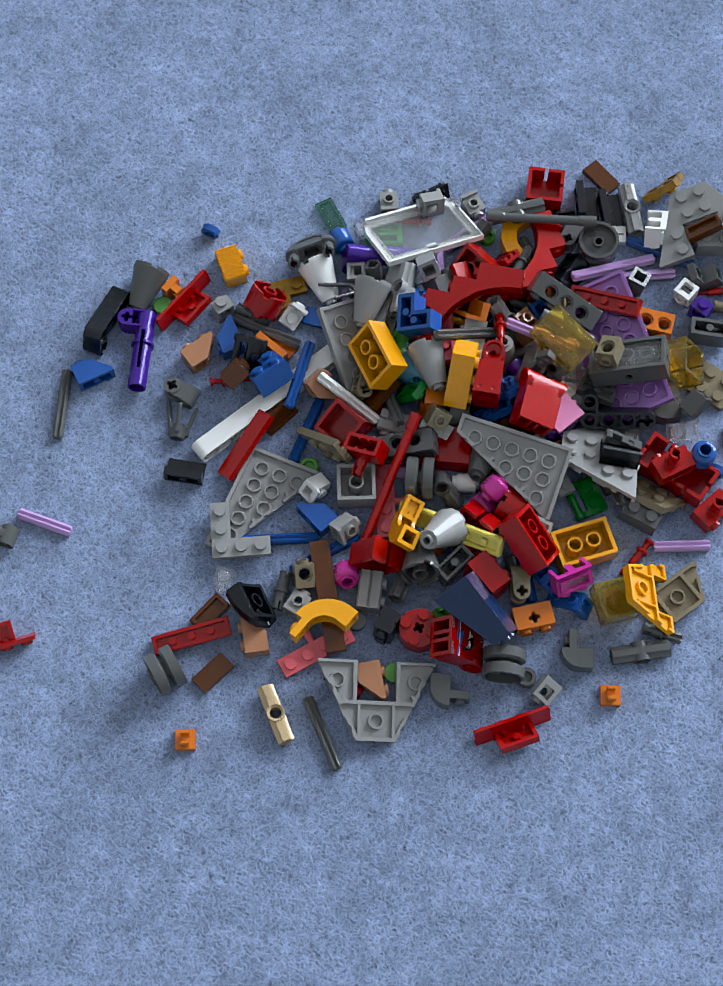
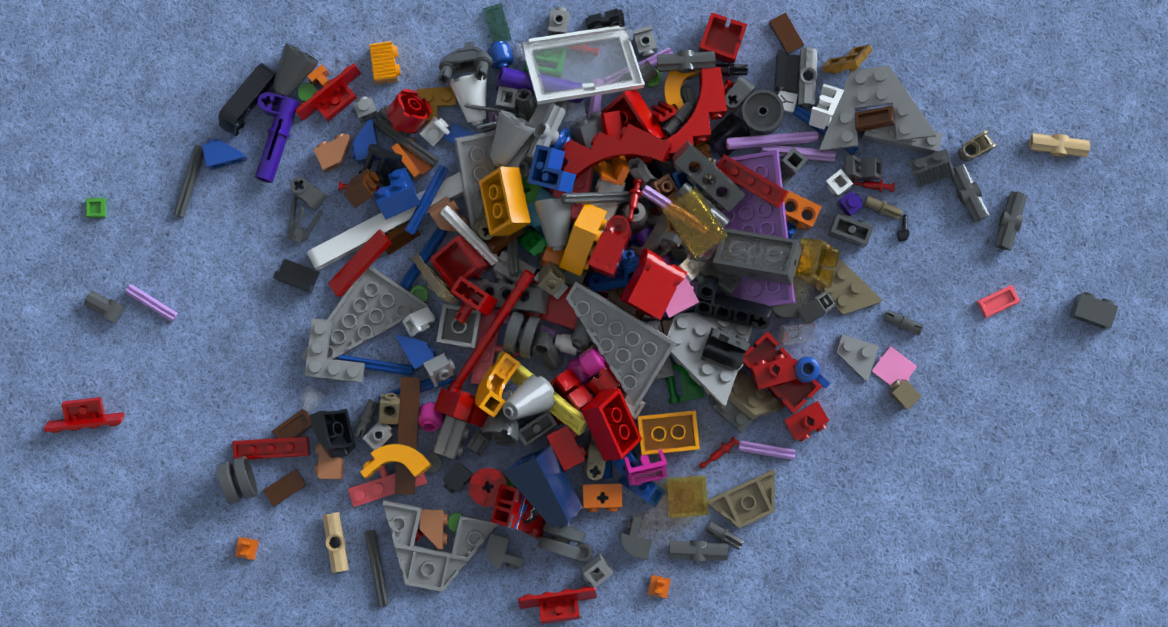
camera: 15 degrees right, 15 degrees up
blue tile [201,223,220,239] -> none
light grey brick [415,251,442,282] -> none
light grey brick [416,188,445,217] -> none
dark grey piece [486,211,597,227] -> none
black panel [574,180,599,220] -> none
dark tan brick [595,335,625,367] -> none
light orange wing [622,564,675,636] -> none

